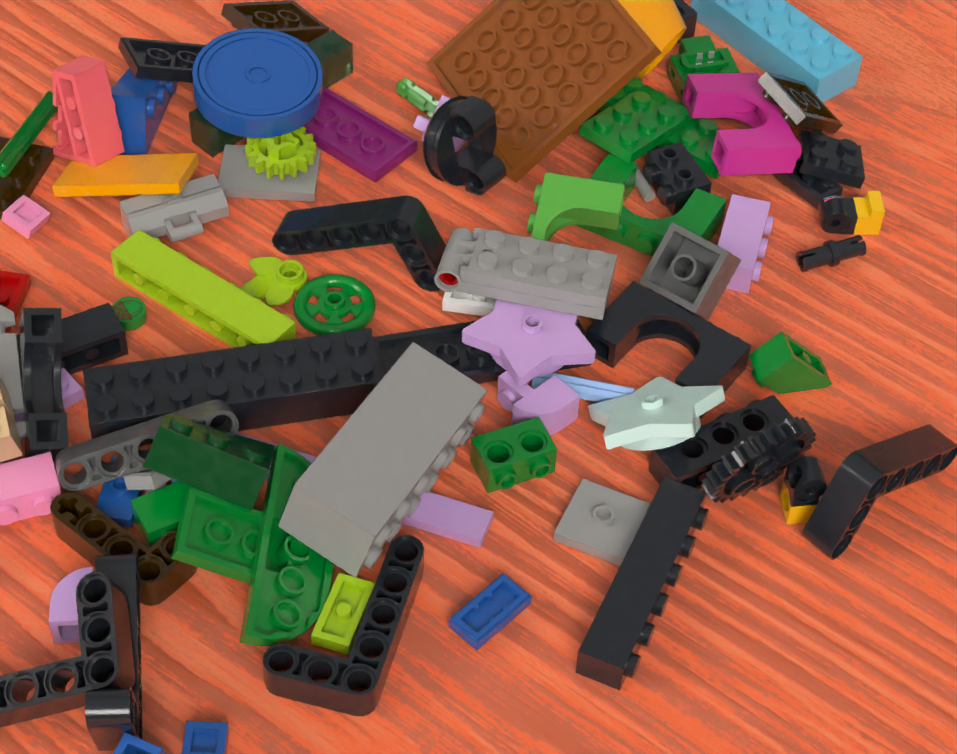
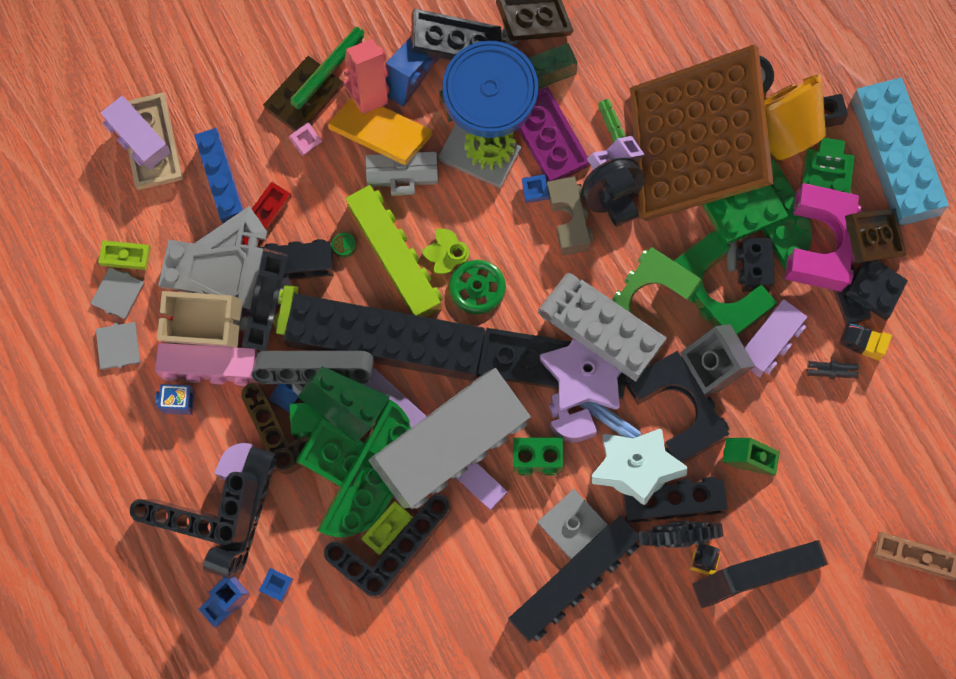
camera: 30 degrees right, 25 degrees up
black beam [272,195,446,292] -> none
blue plate [448,573,532,651] -> none
none -> lime plate [274,285,299,335]
none -> blue plate [521,174,549,203]
none -> dark tan arch [547,177,593,256]

